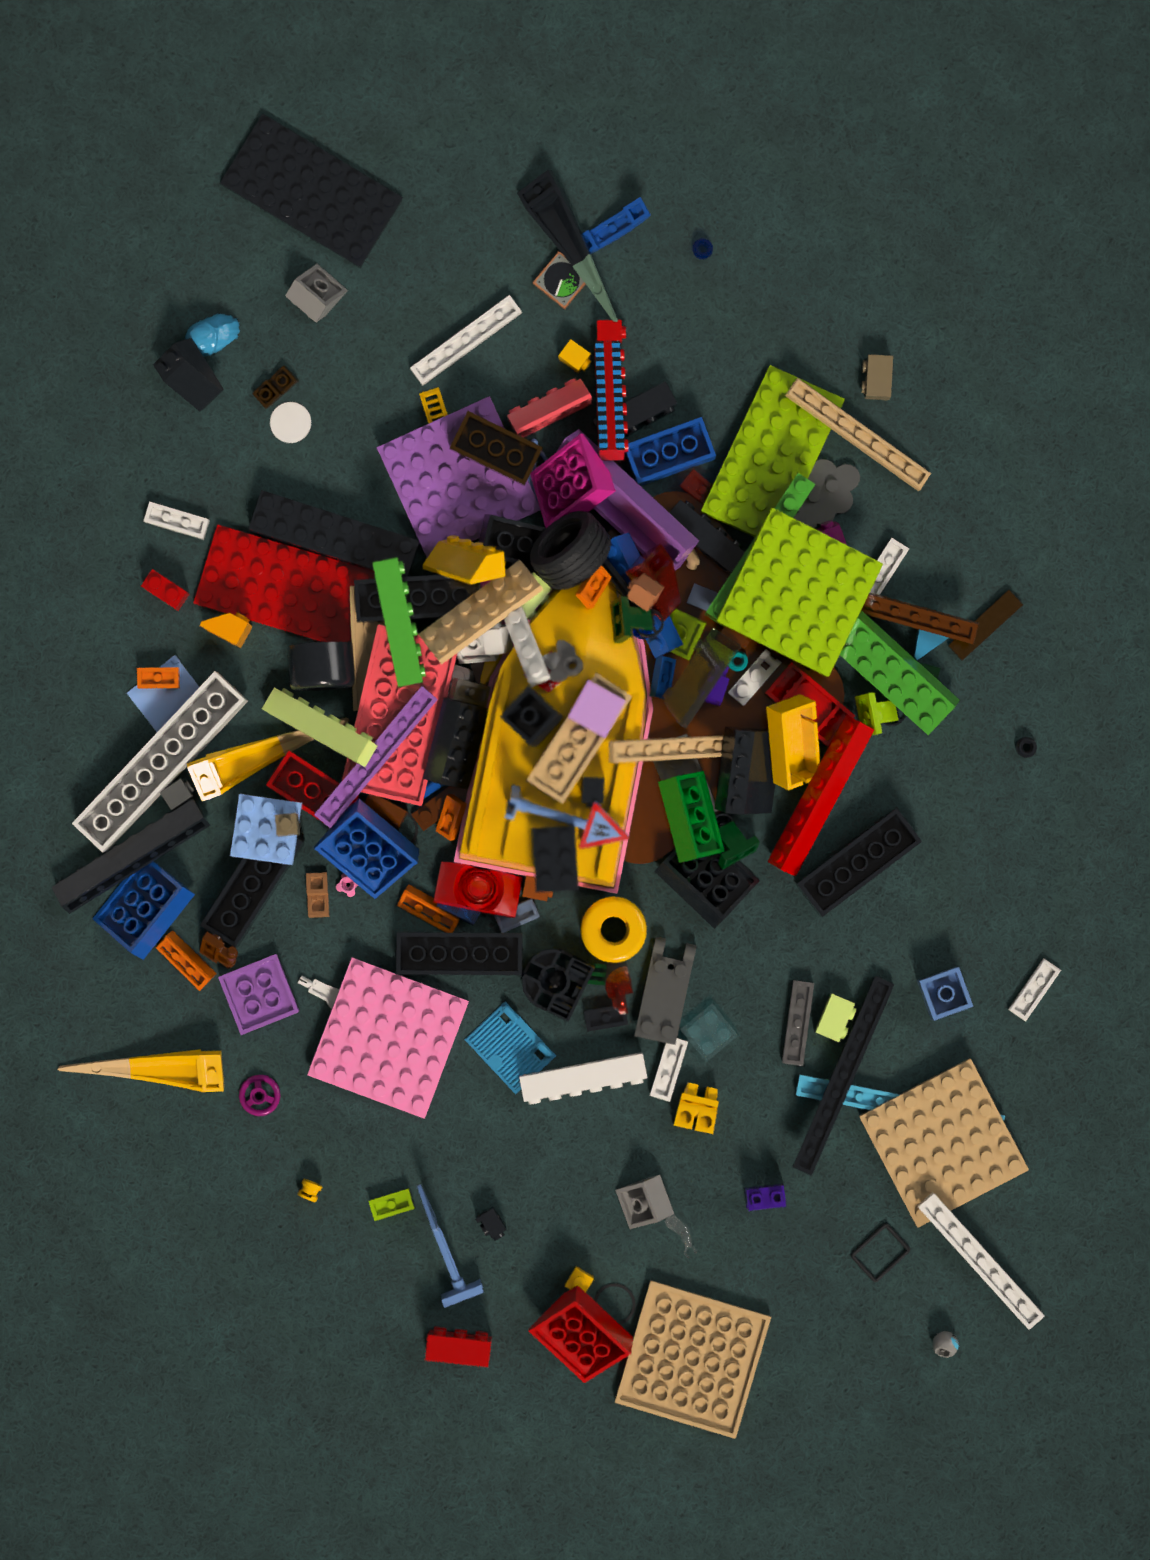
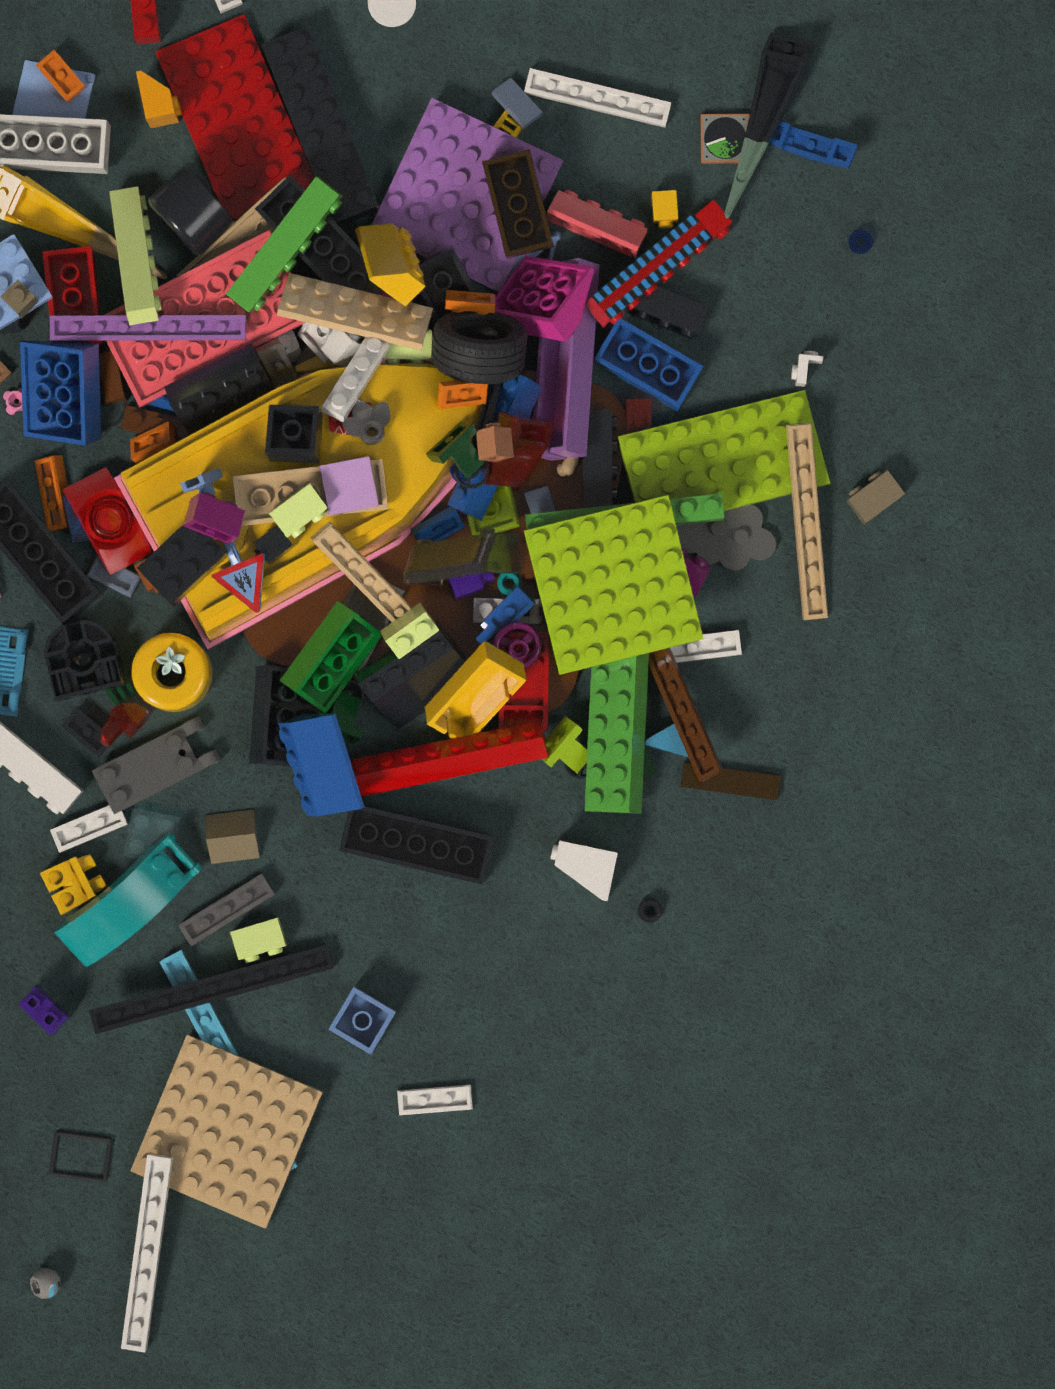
camera: 45 degrees right, 0 degrees up
none -> teal windscreen [54,832,202,967]
none -> light aqua plant [155,646,185,675]
none -> magenta brick [183,492,245,544]
none -> dark tan slope [205,809,260,864]
none -> yellowish green brick [269,482,328,538]
none -> blue slope [278,713,364,816]
none -> yellowish green brick [380,603,439,659]
none -> orange plate [445,290,495,315]
none -> blue hinge [476,585,536,644]
none -> sand blue tile [492,78,543,129]
none -> magenta piece [493,622,542,668]
none -> white slope [551,841,618,901]
none -> white bracket [791,351,823,387]

